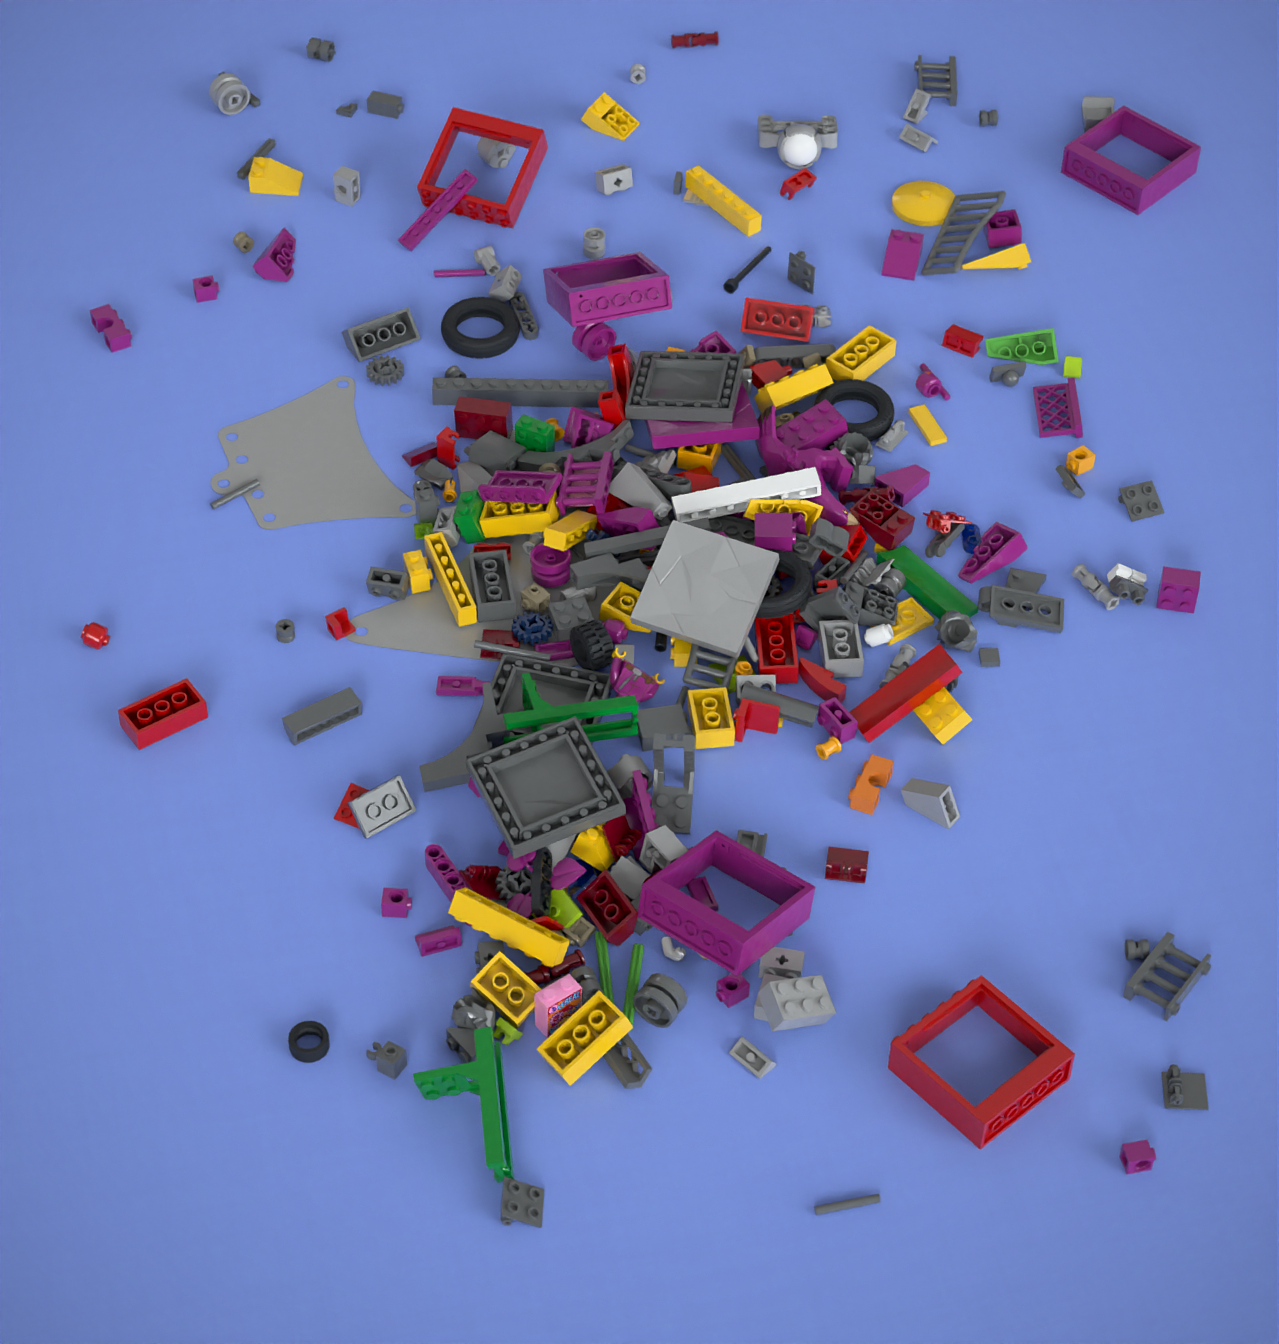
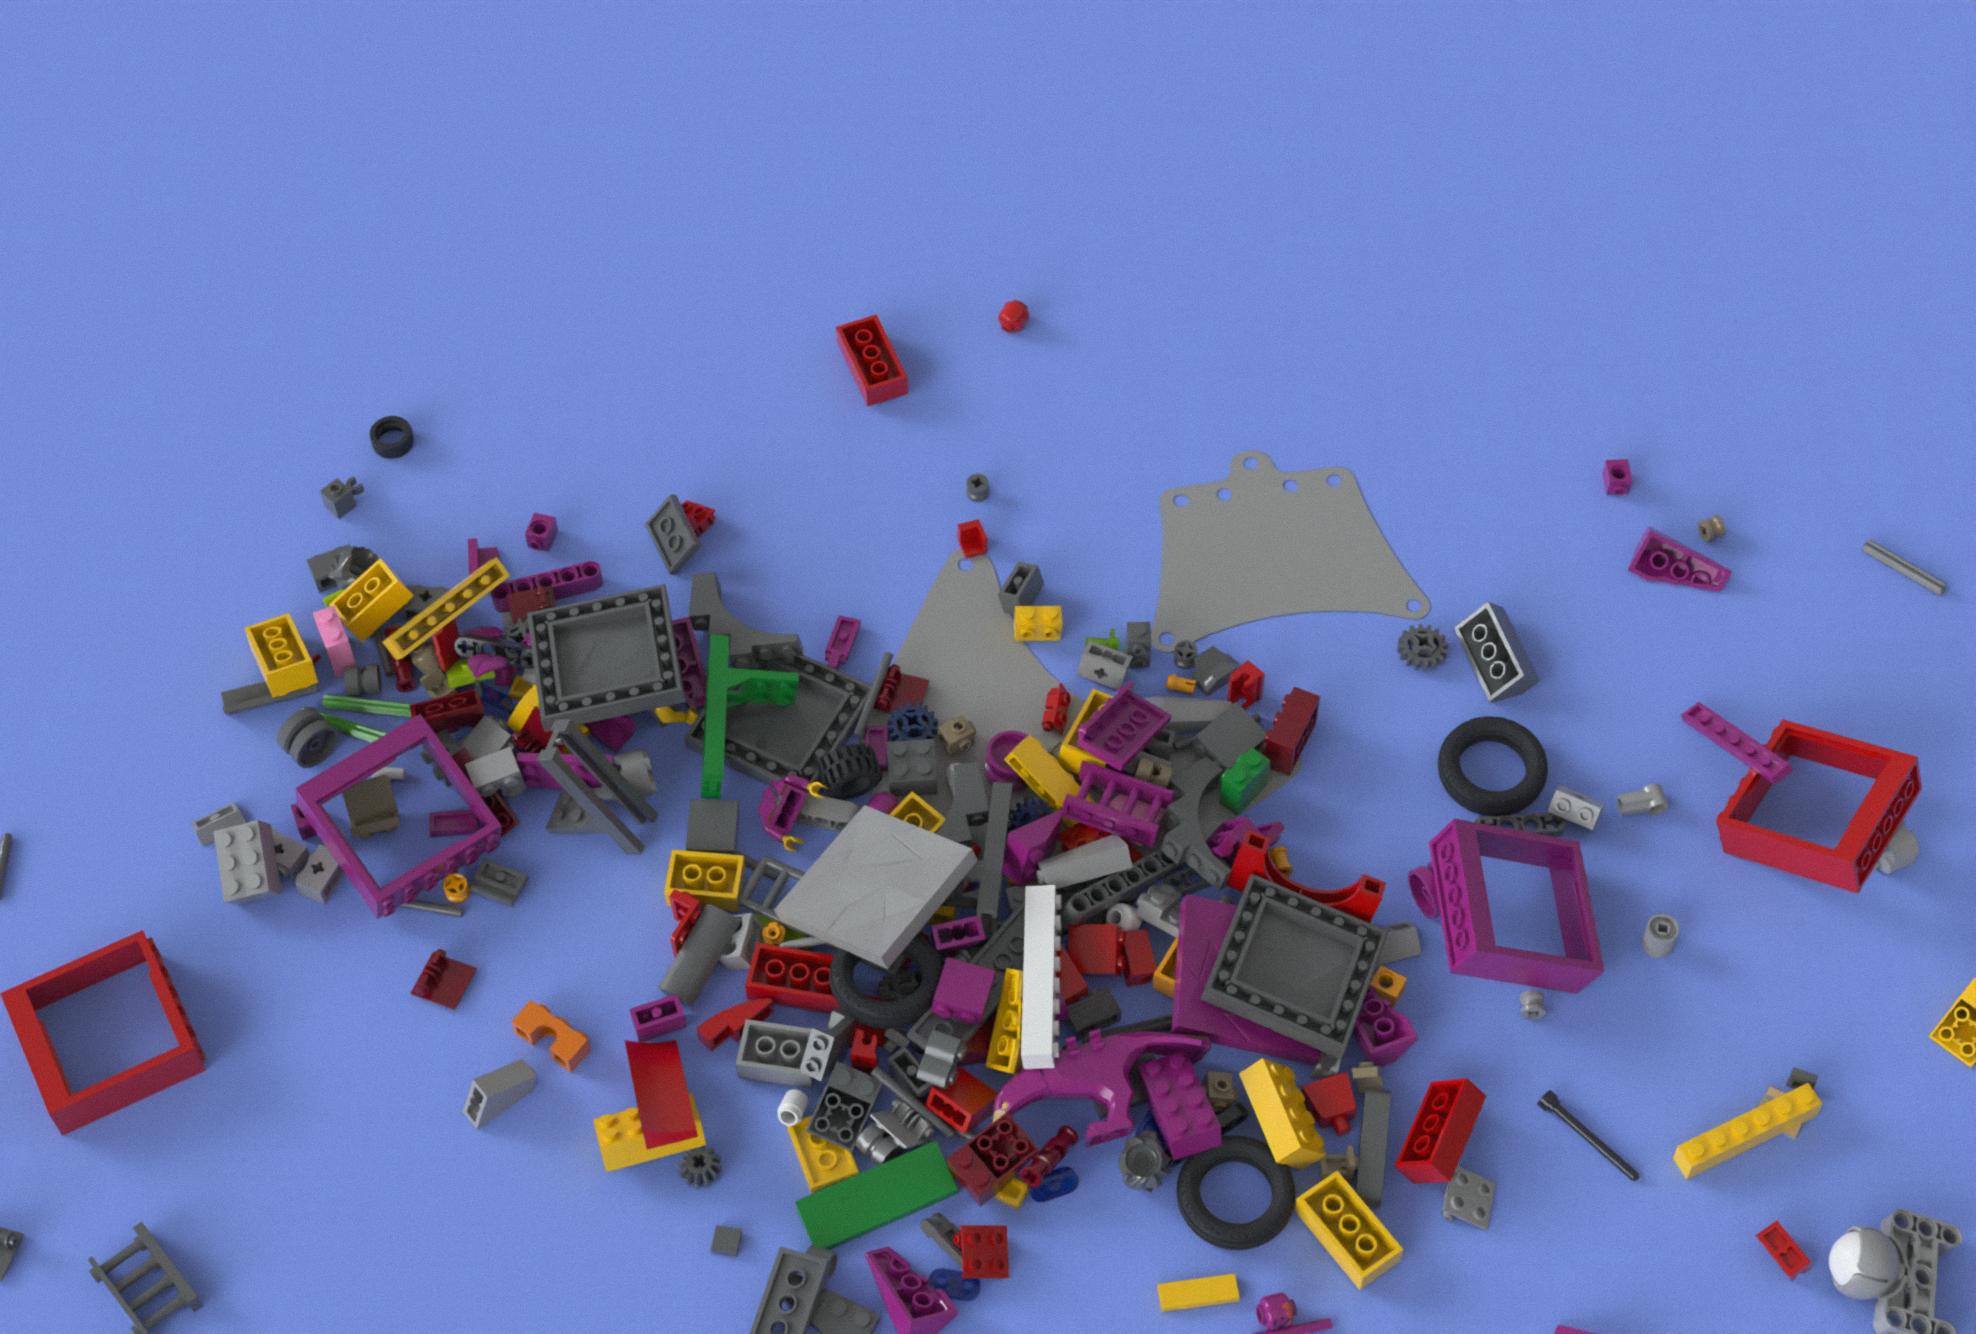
camera: 105 degrees right, 10 degrees up
magenta arch [90,304,132,353] -> none
dark grey bar [210,479,260,510] -> none
yellow slope [248,157,303,196] -> none
dark grey brick [282,687,362,746] -> none
light grey brick [333,166,361,207] -> none
dark red slope [402,442,437,467] -> none
green piece [413,1026,514,1183] -> none
yellow brick [424,532,477,627] -> none
dark grey brick [432,377,609,408] -> none
magenta bar [434,269,485,277] -> none
dark grey wheel [445,365,467,378] -> none
green brick [453,490,485,544] -> none
dark grey brick [469,550,516,622] -> none
dark grey hinge [500,1177,544,1228] -> none
light orange bush [545,418,565,441] -> none
light grey brick [595,164,633,195] -> none
dark grey hinge [788,251,815,294] -> none
magenta cone [792,512,808,536] -> none
magenta tile [795,624,818,650] -> none
light orange bush [815,736,842,760] -> none
dark grey brick [849,453,875,484] -> none
magenta slope [874,464,930,507] -> none
light grey hinge [875,420,909,452] -> none
light grey piece [879,644,916,688] -> none
dark grey hair [934,610,978,652] -> none
dark grey wheel [1124,939,1149,960] -> none

